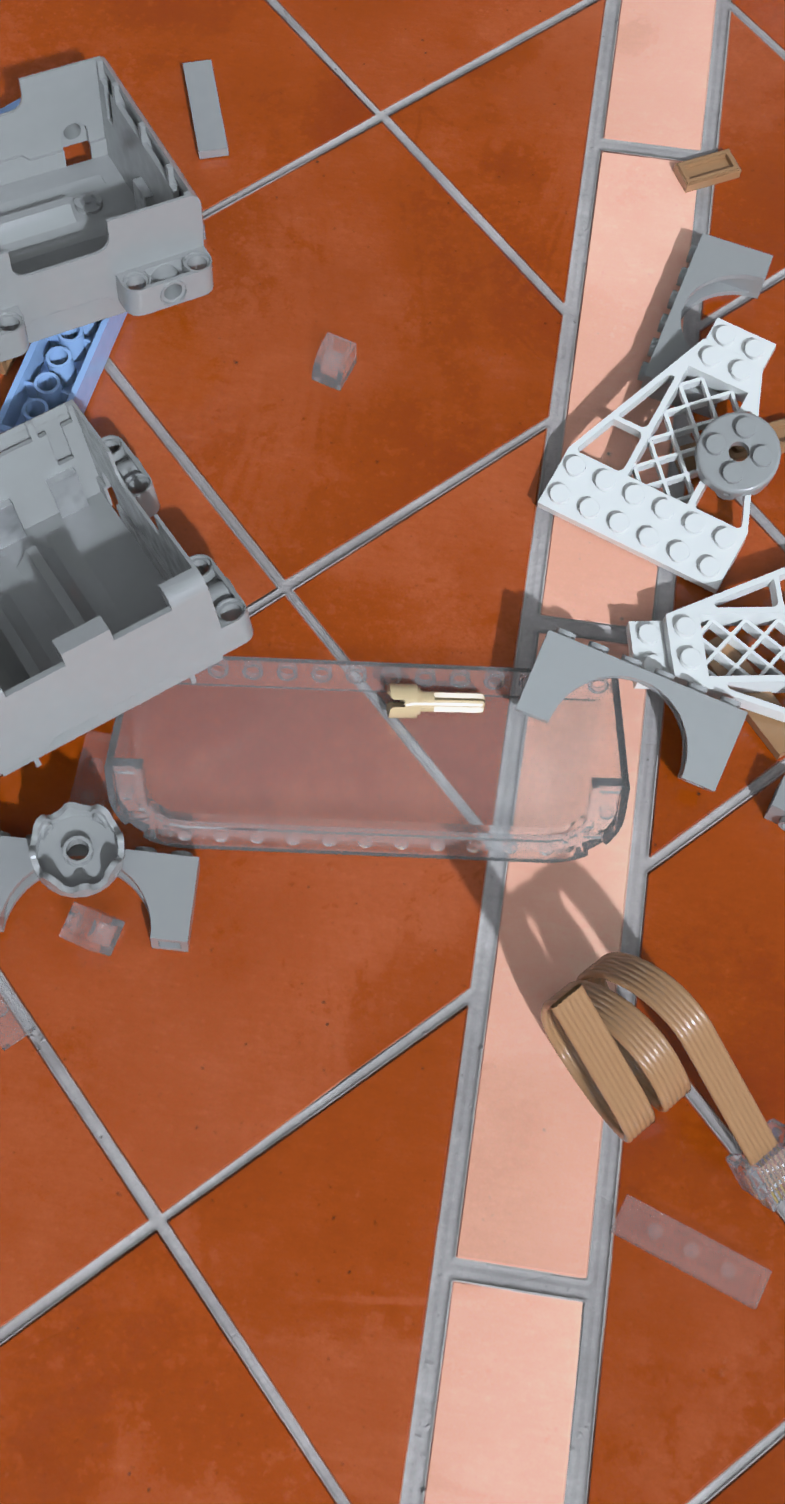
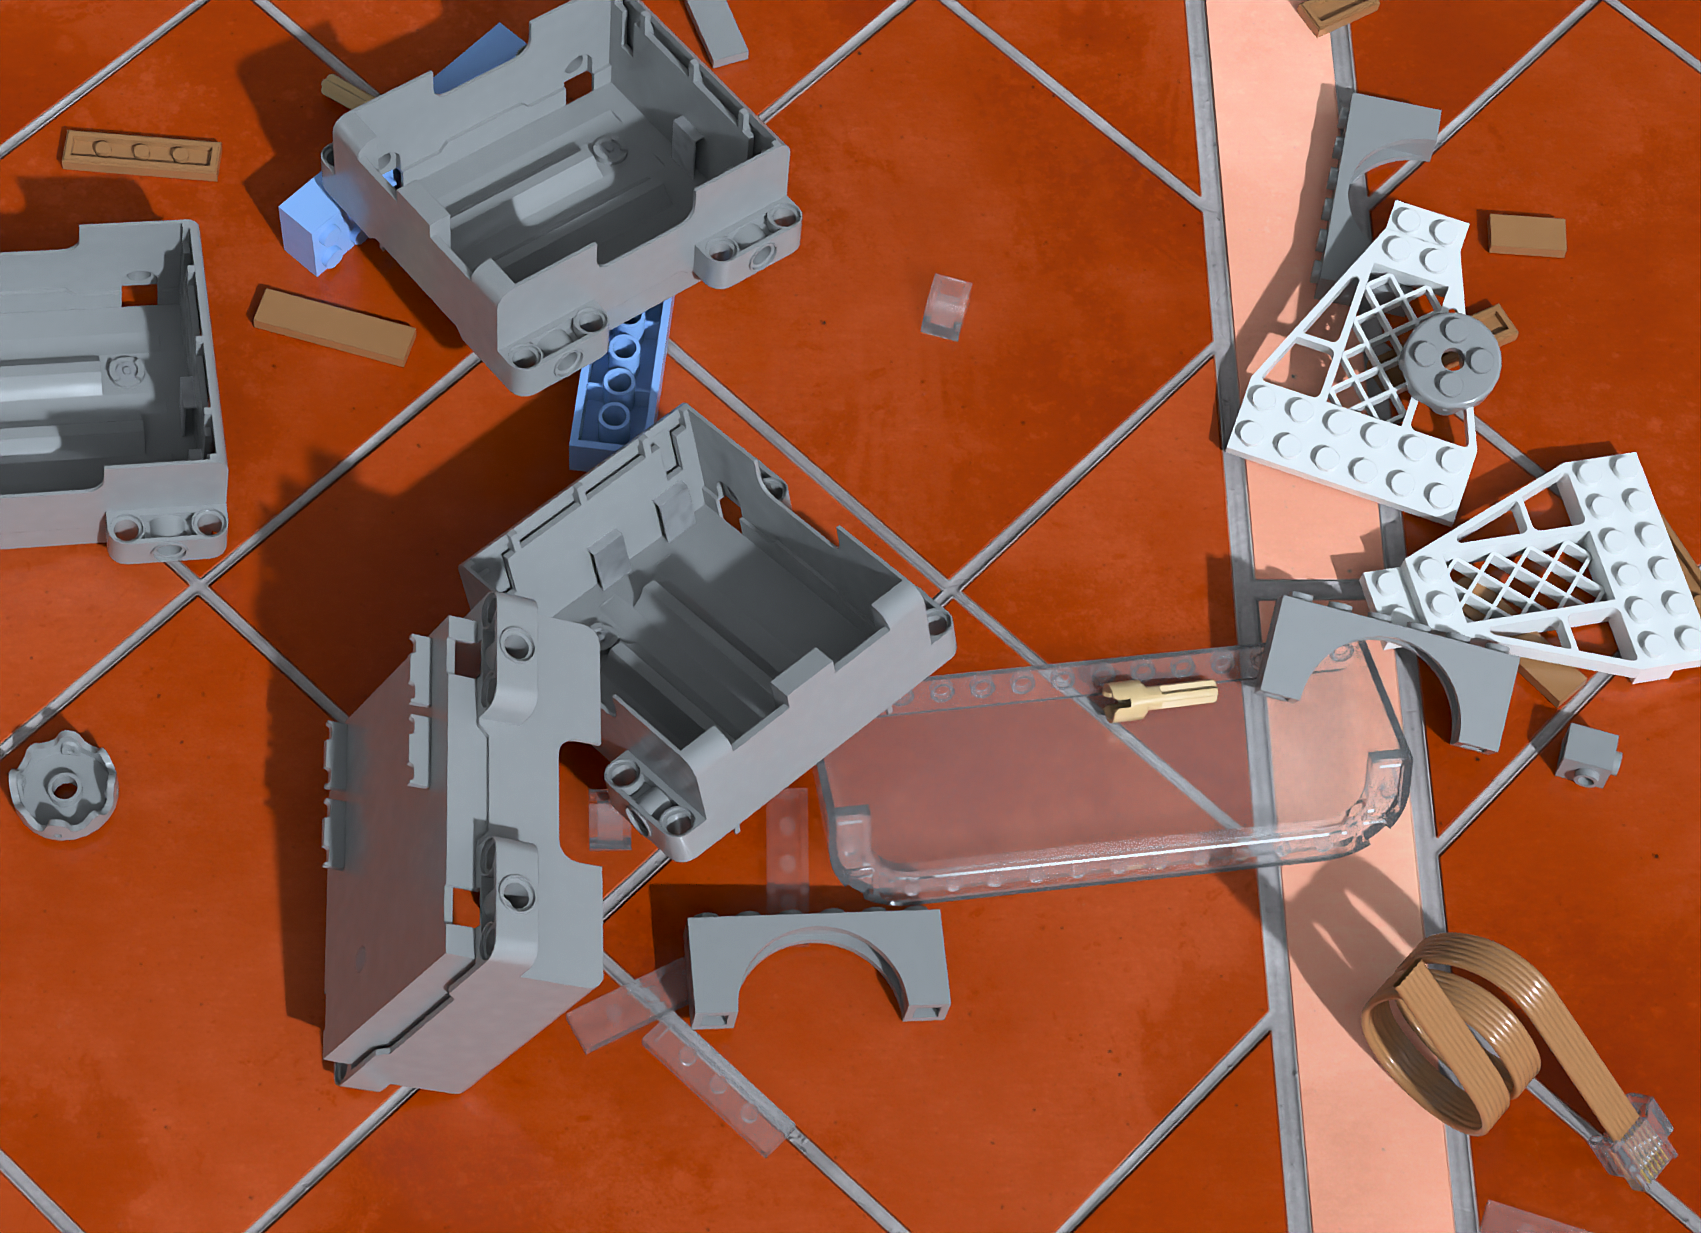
camera: 15 degrees left, 5 degrees down
light grey plate [29,802,125,898] -> none
clear brick [59,902,125,956] -> none

